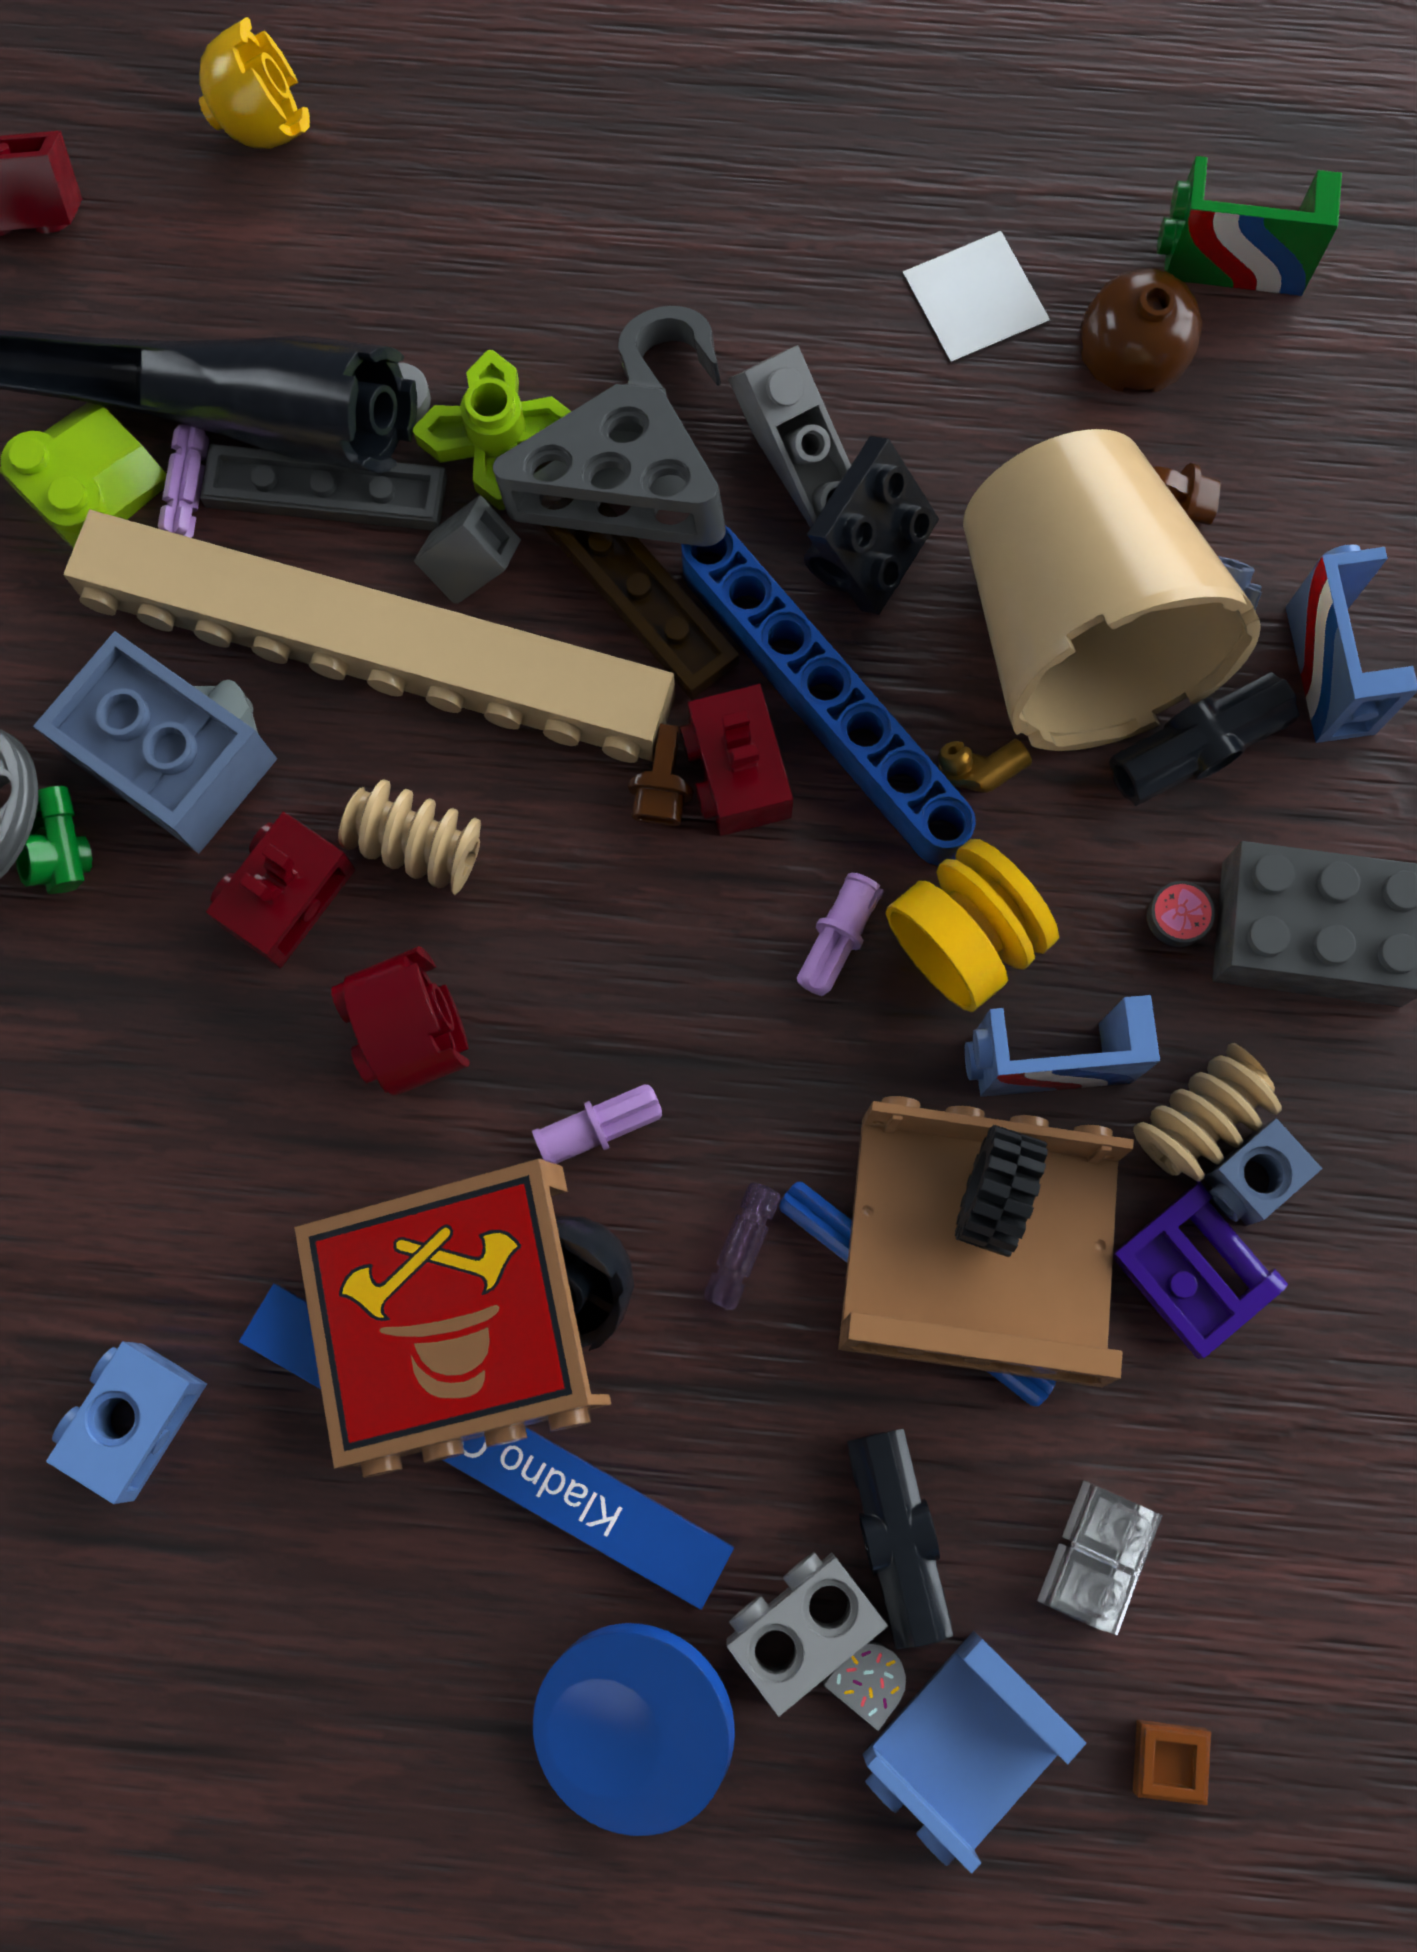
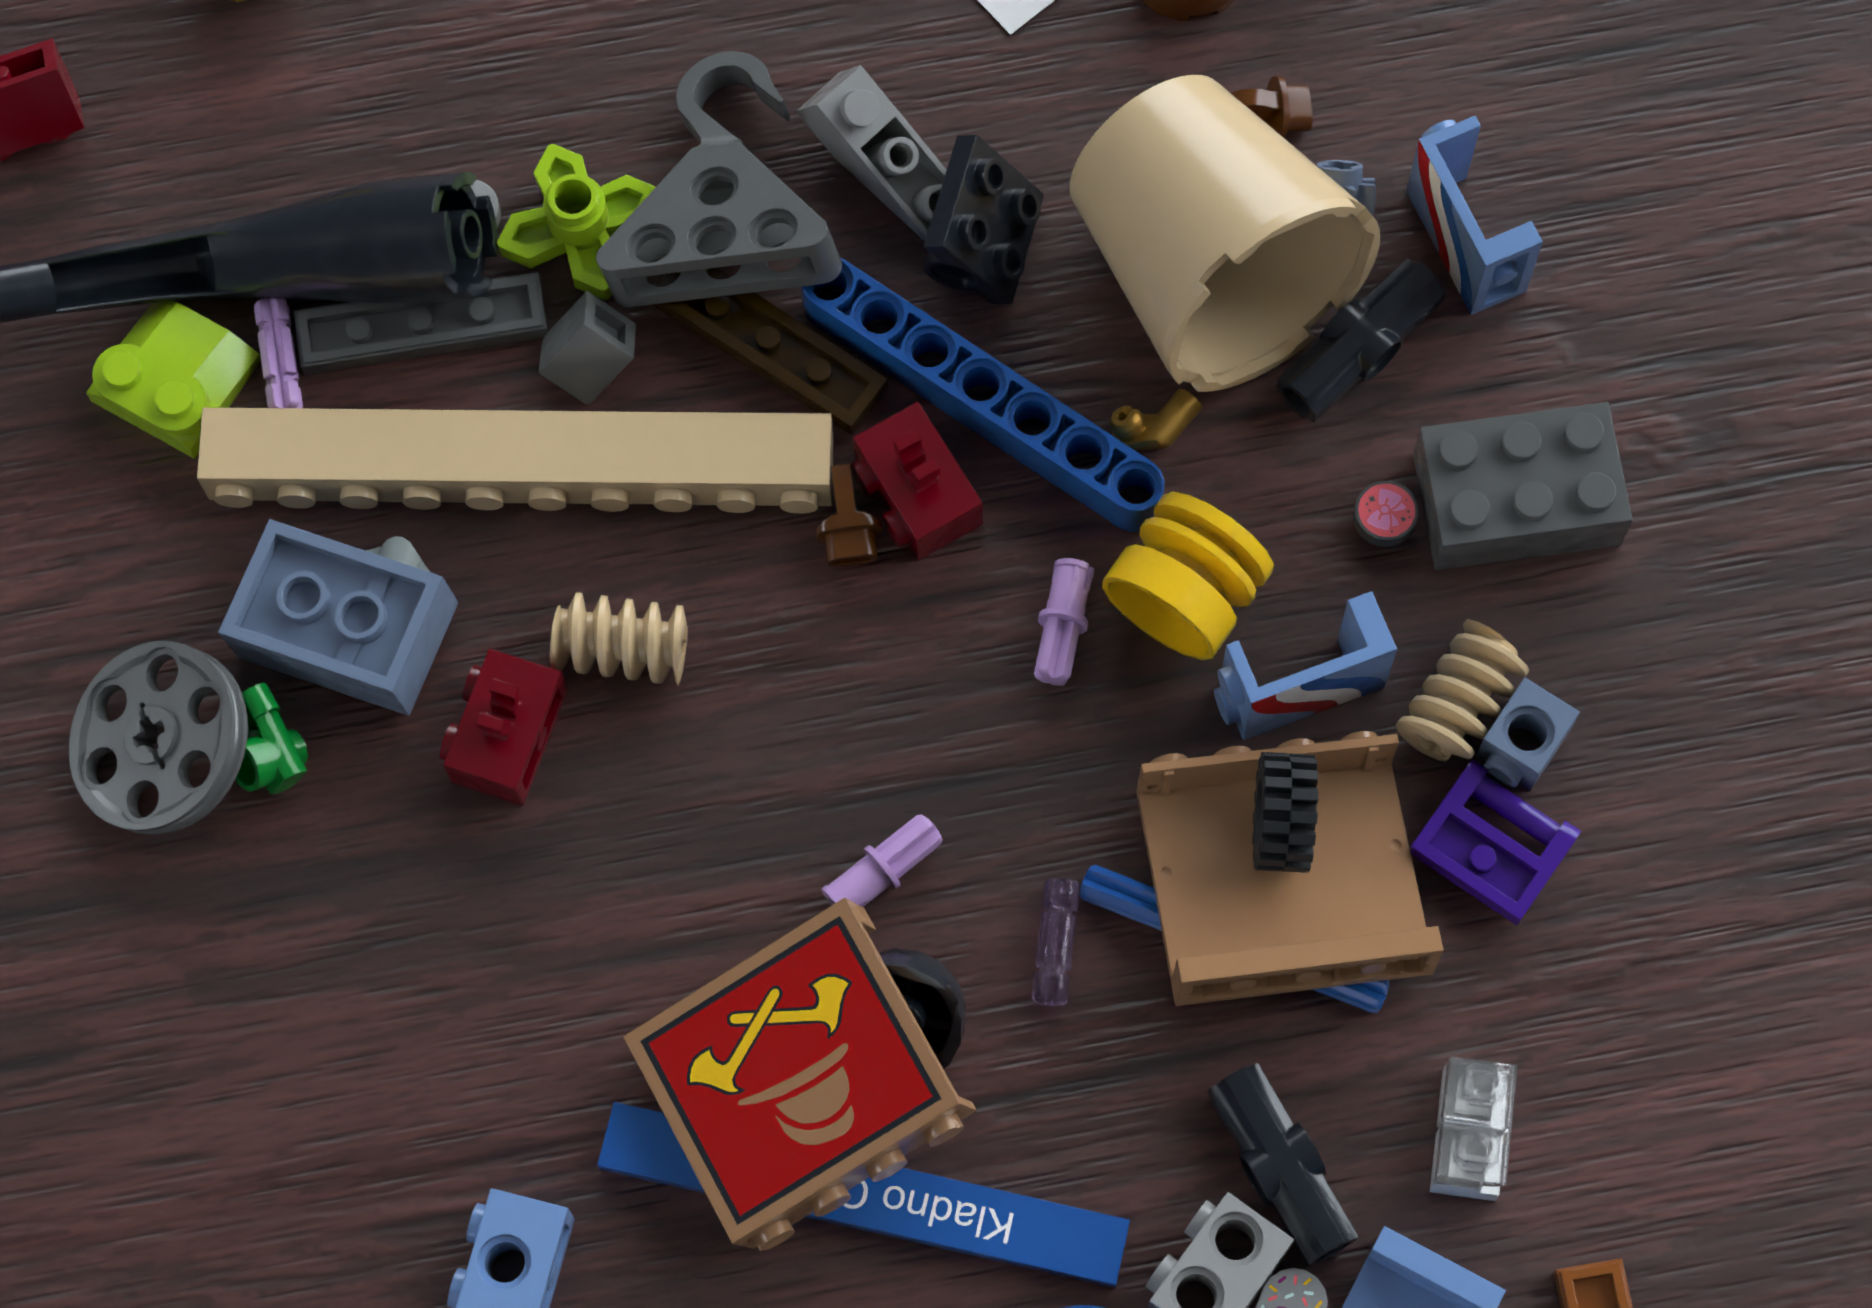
camera: 15 degrees left, 5 degrees down
dark red brick [331,946,470,1096] -> none

